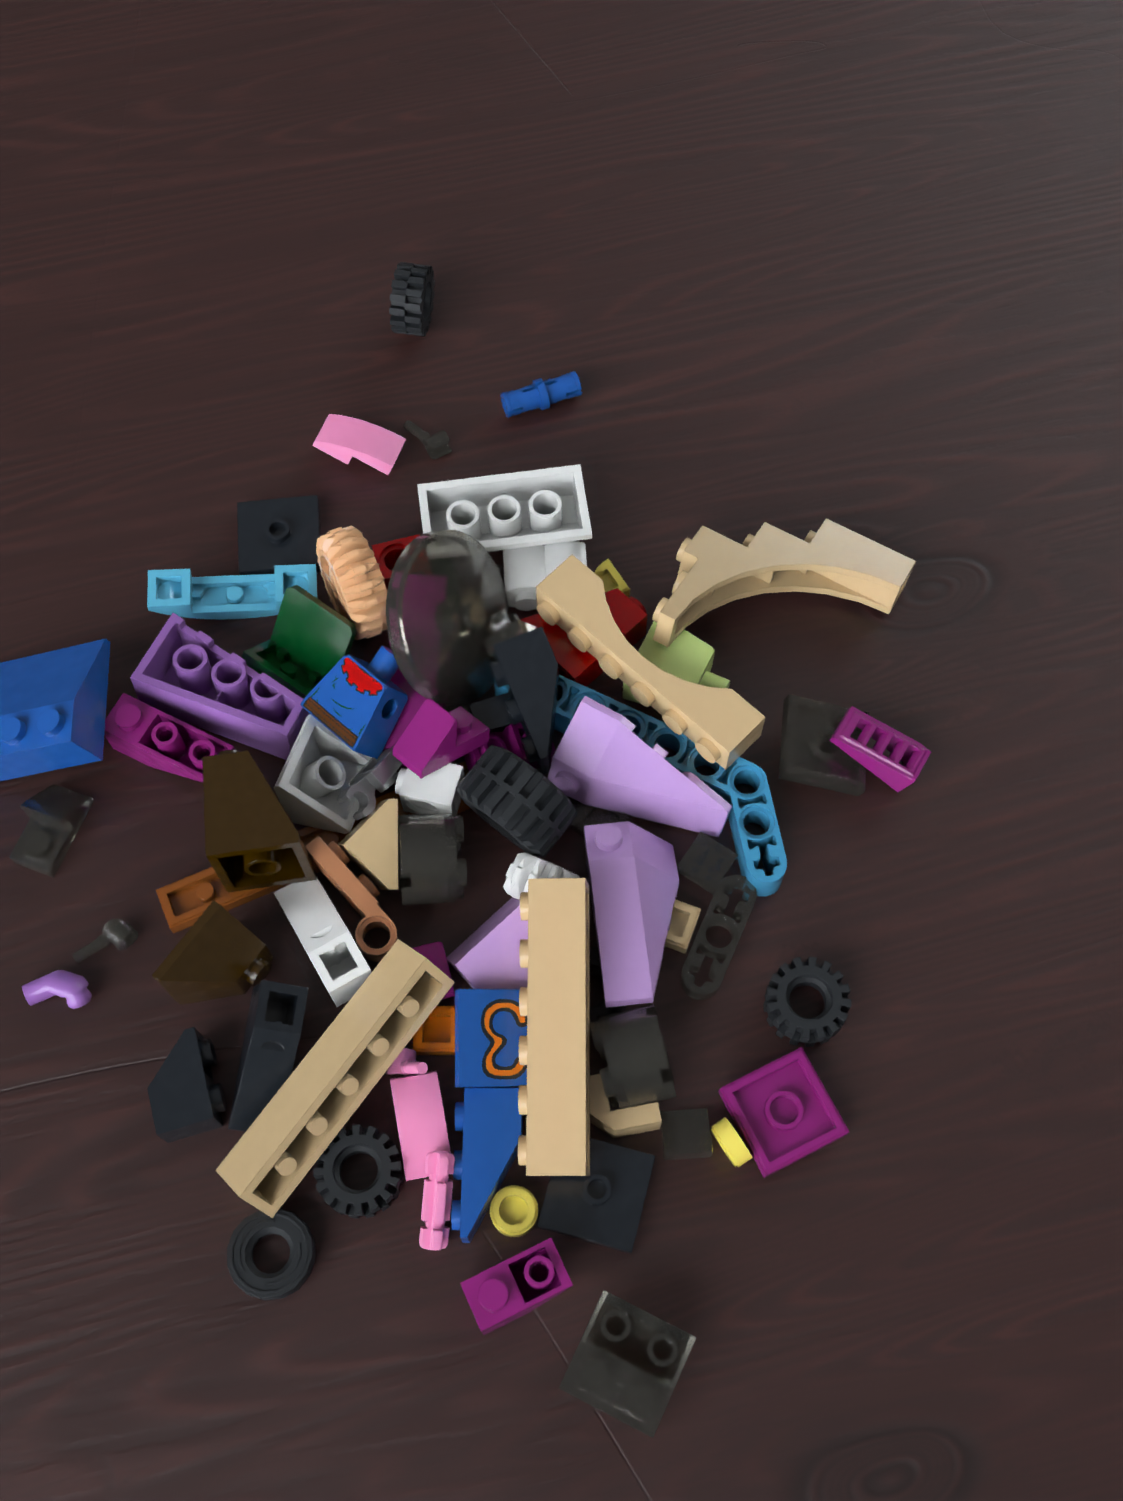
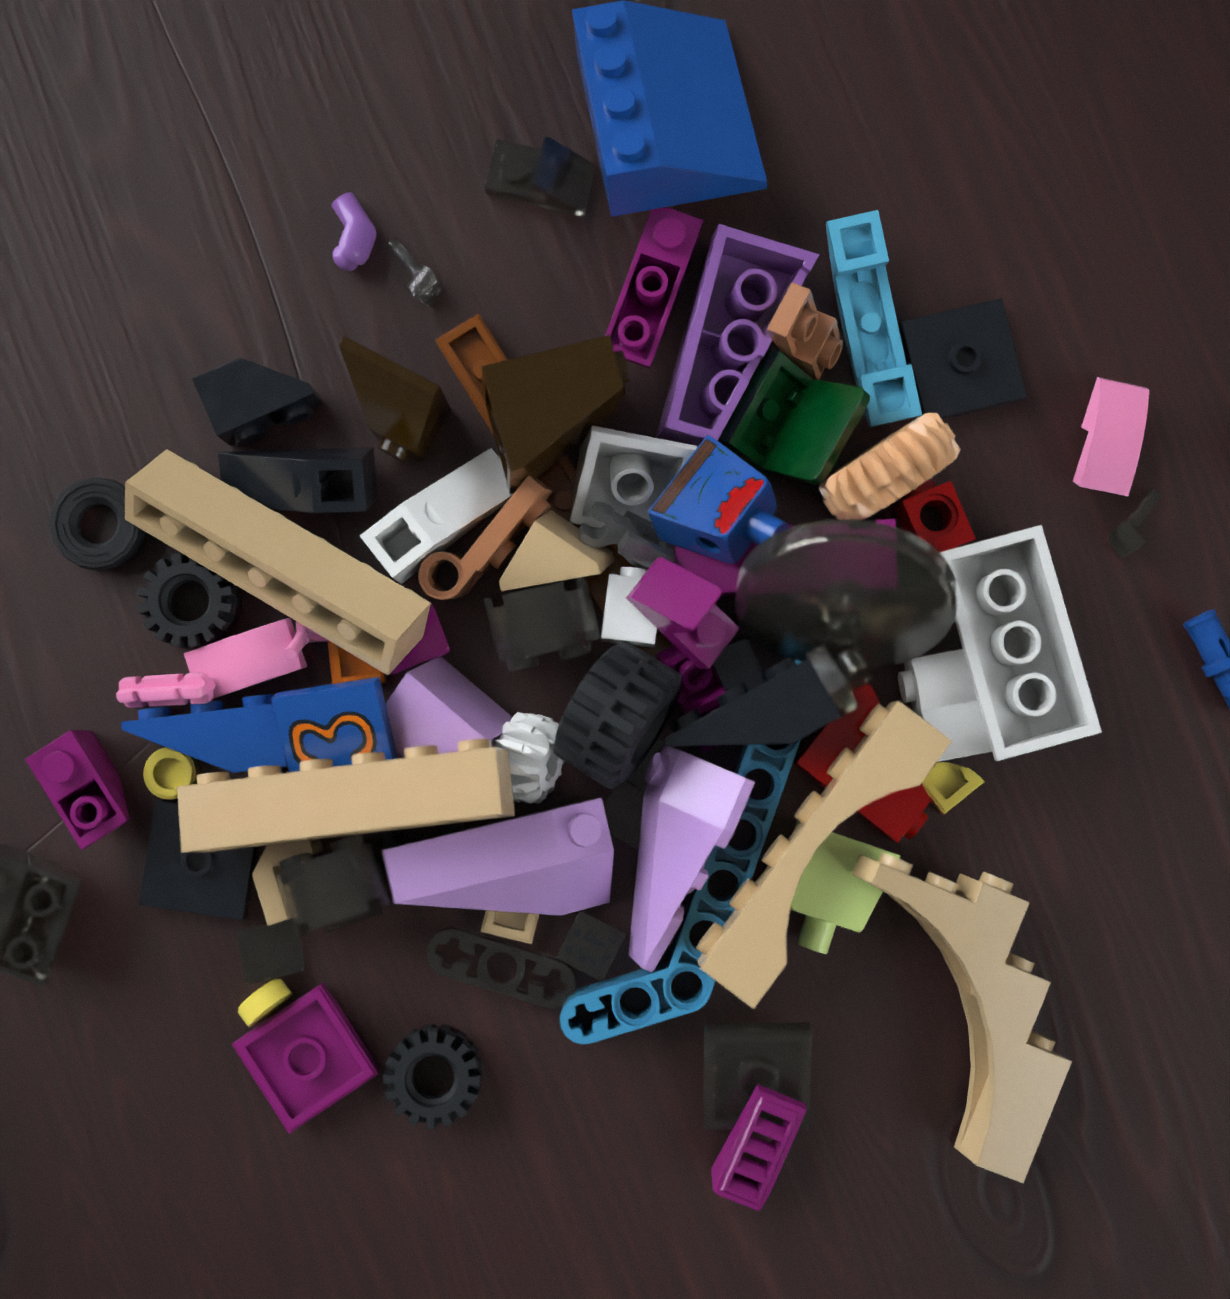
camera: 85 degrees right, 20 degrees up
none -> nougat slope [767,282,843,380]

